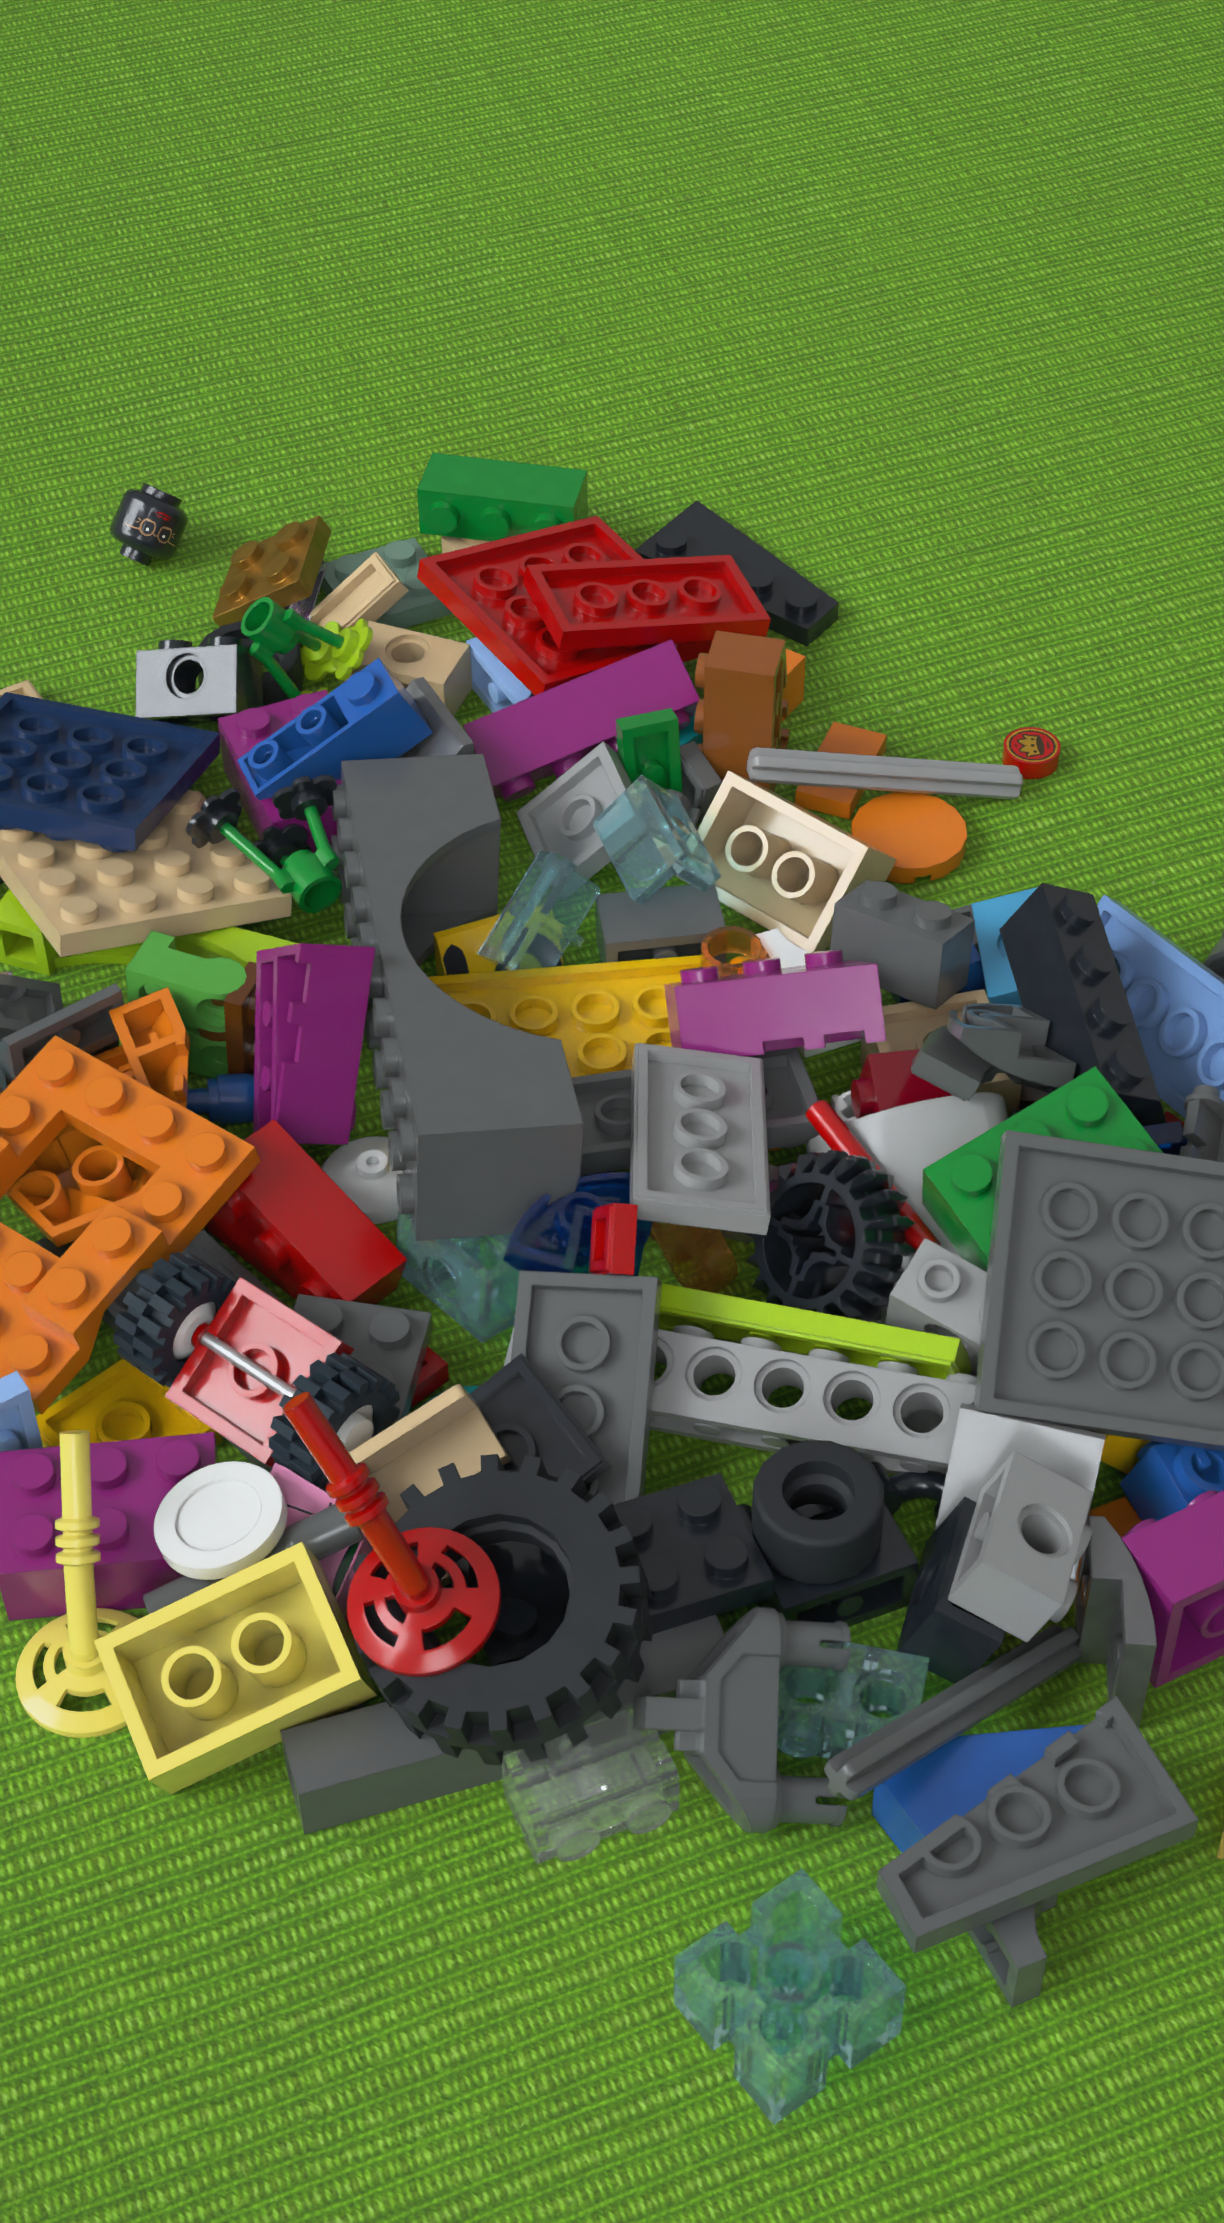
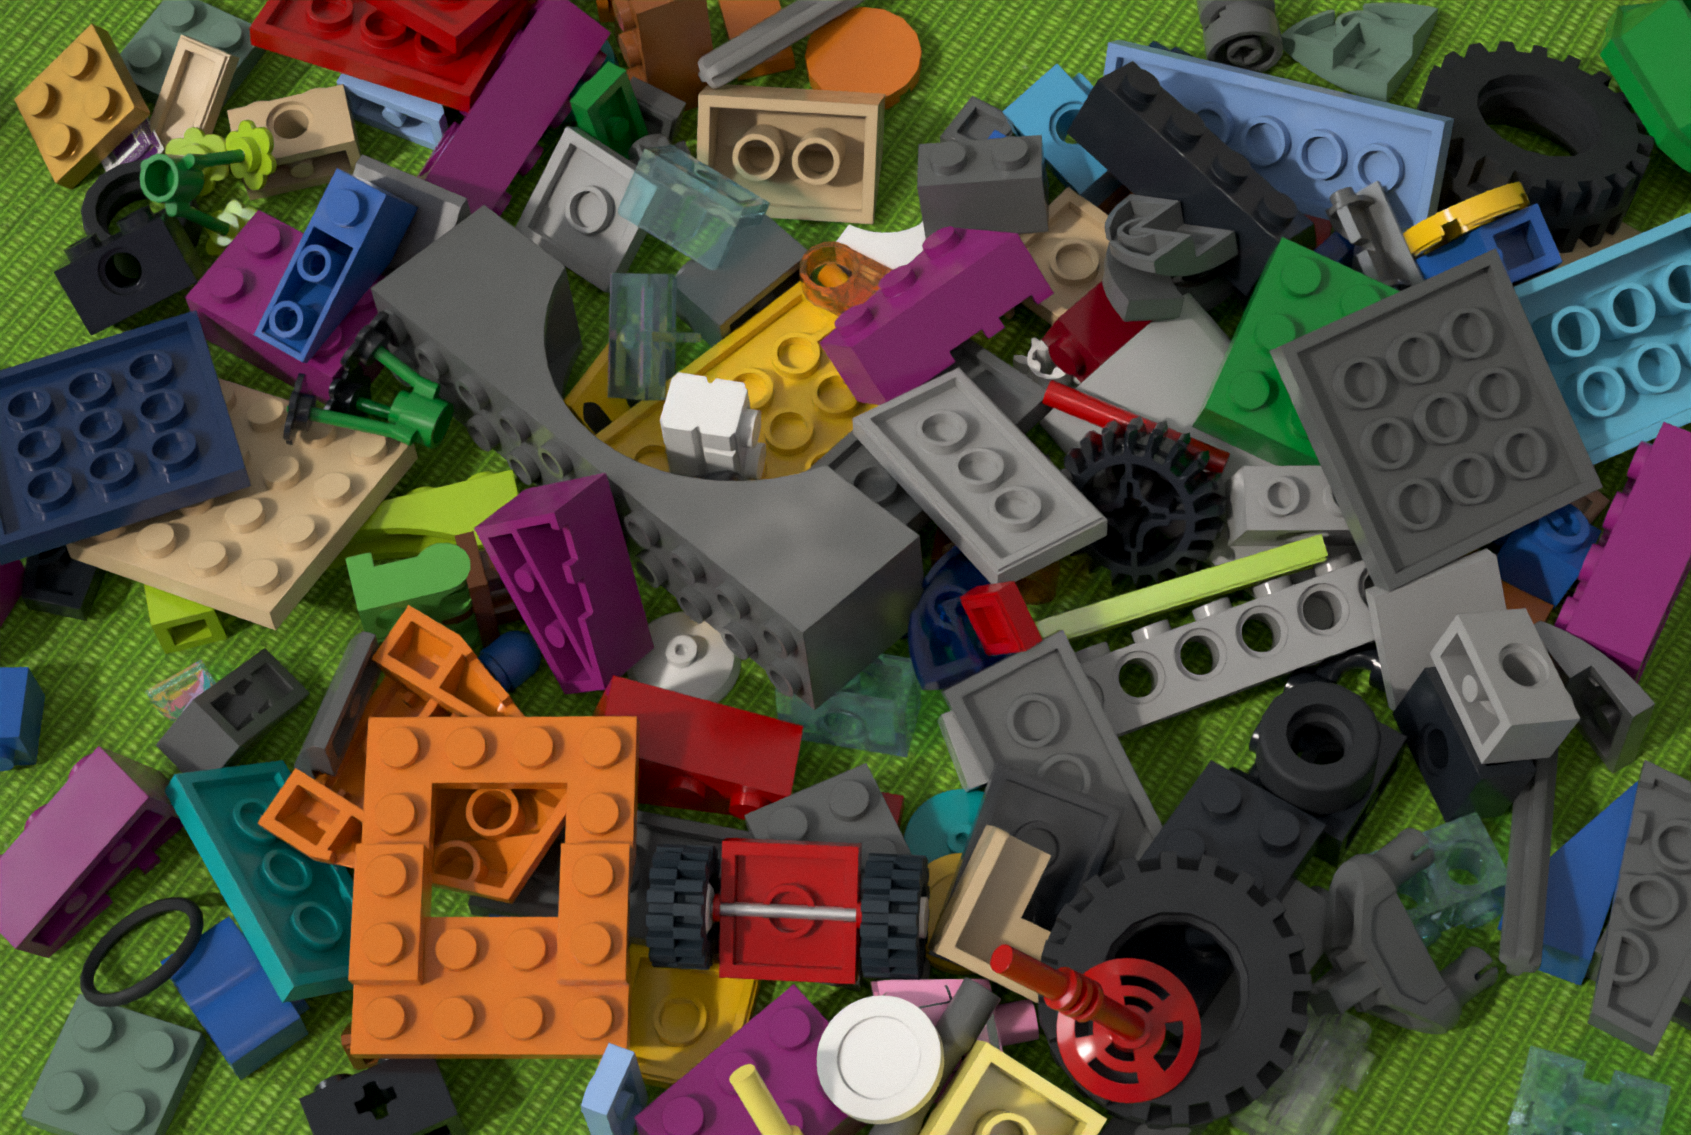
camera: 30 degrees left, 15 degrees up
none -> white brick [660,372,766,481]

